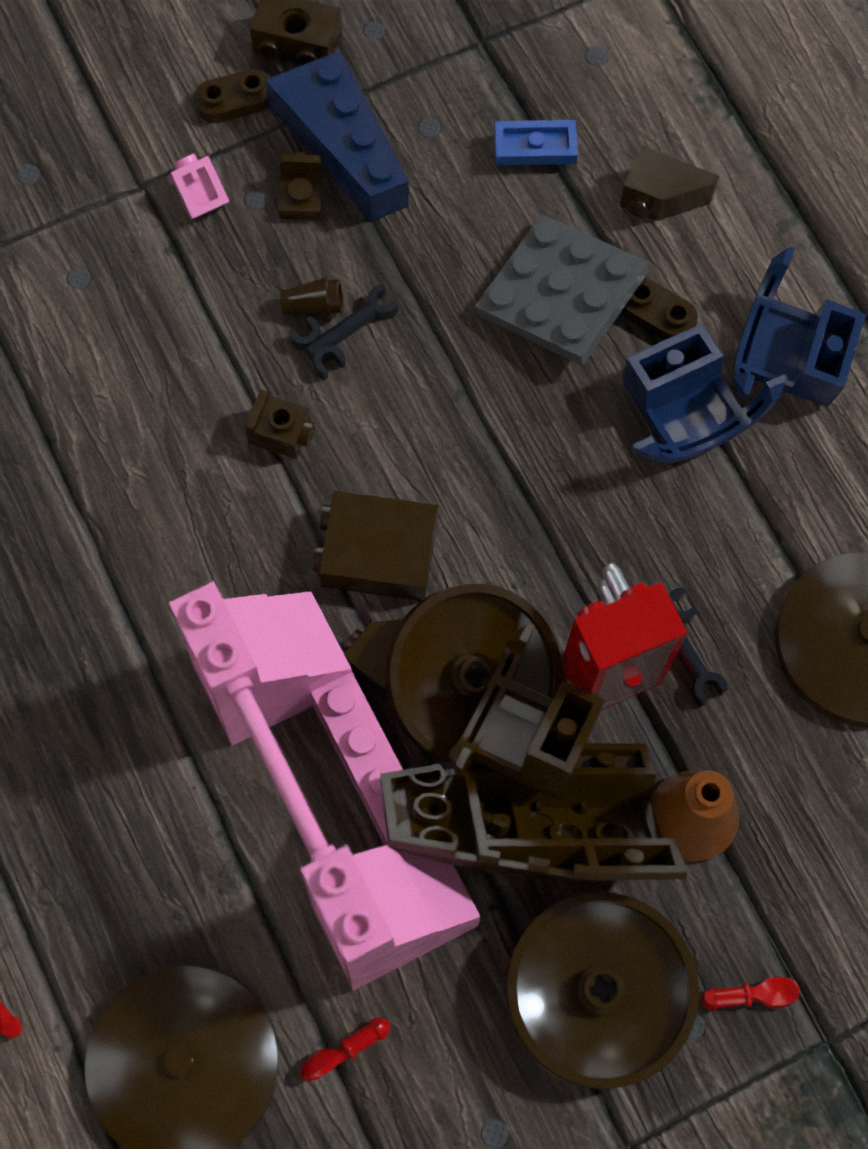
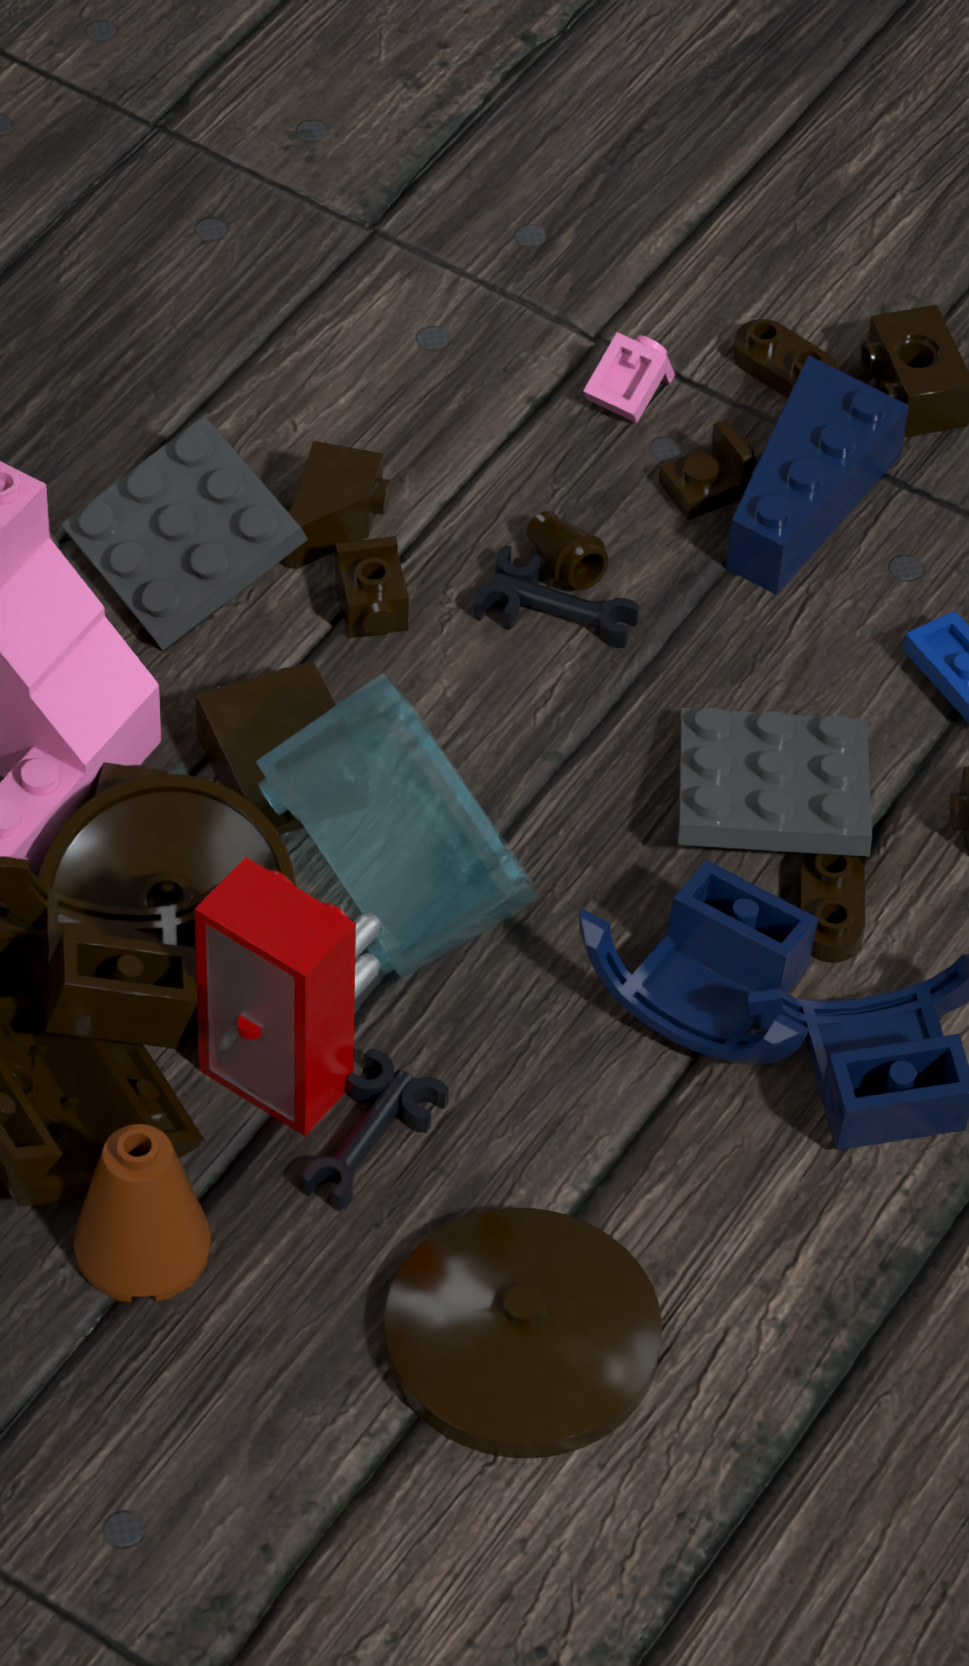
camera: 60 degrees right, 20 degrees down
none -> dark grey plate [61,415,308,651]
none -> clear light blue windscreen [256,673,541,978]
none -> dark brown slope [284,441,392,569]

